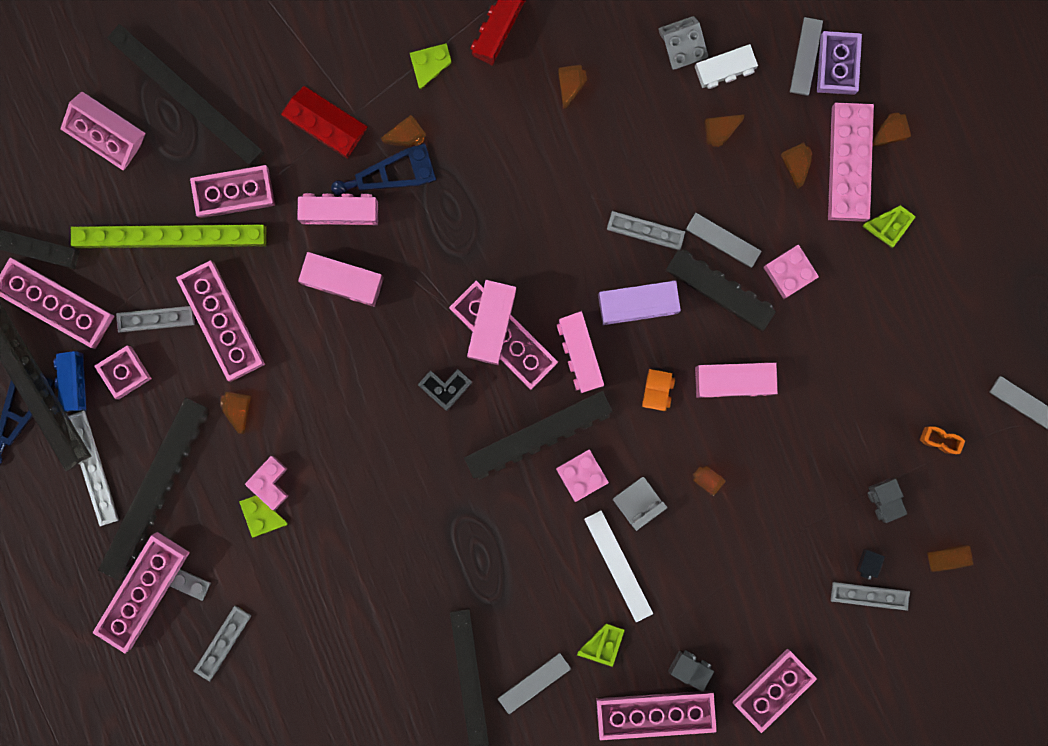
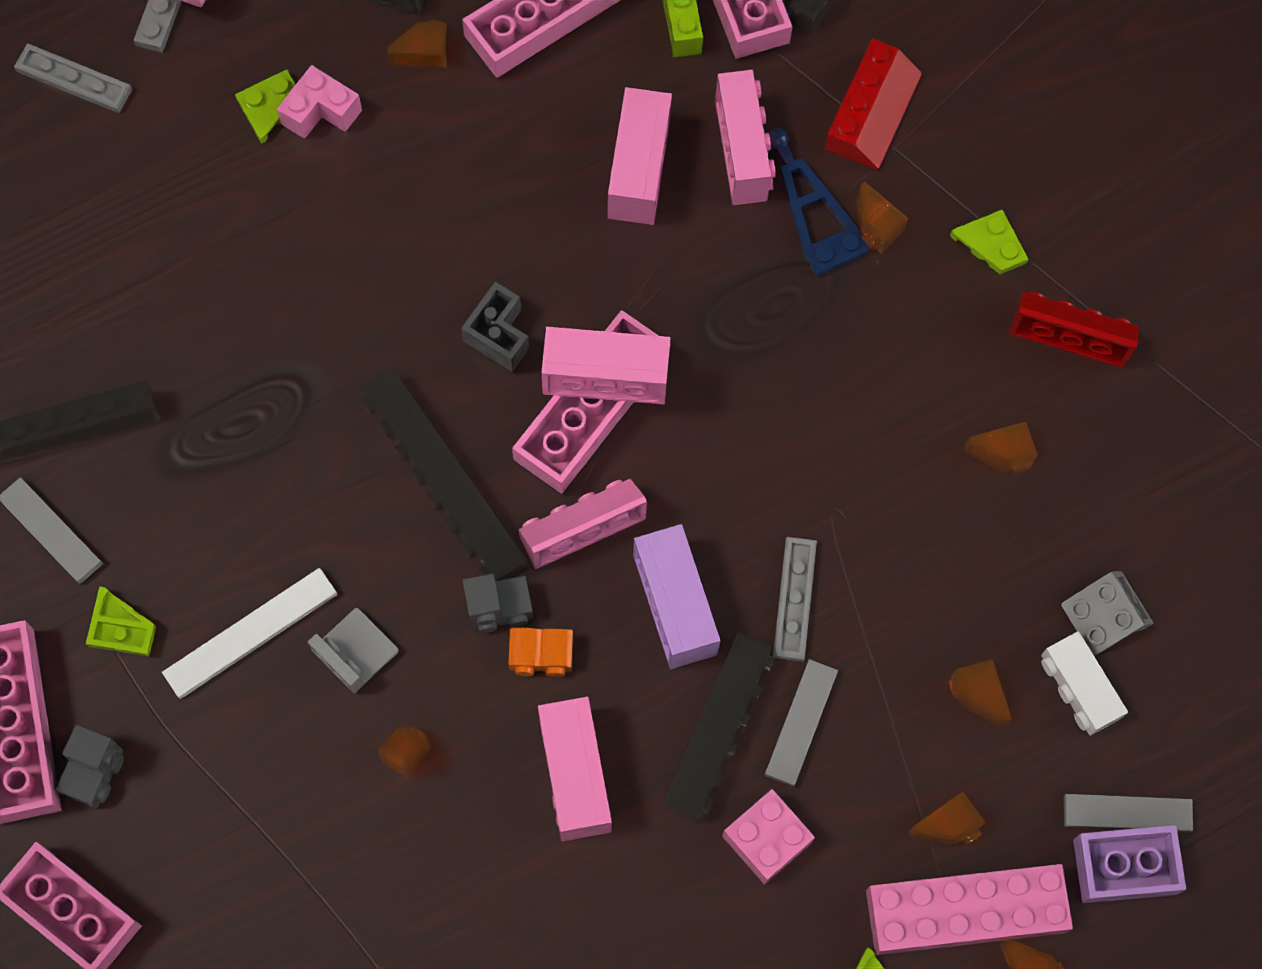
camera: 80 degrees right, 15 degrees down
bright pink brick [556,449,609,502] -> none
none -> dark grey brick [463,574,533,633]

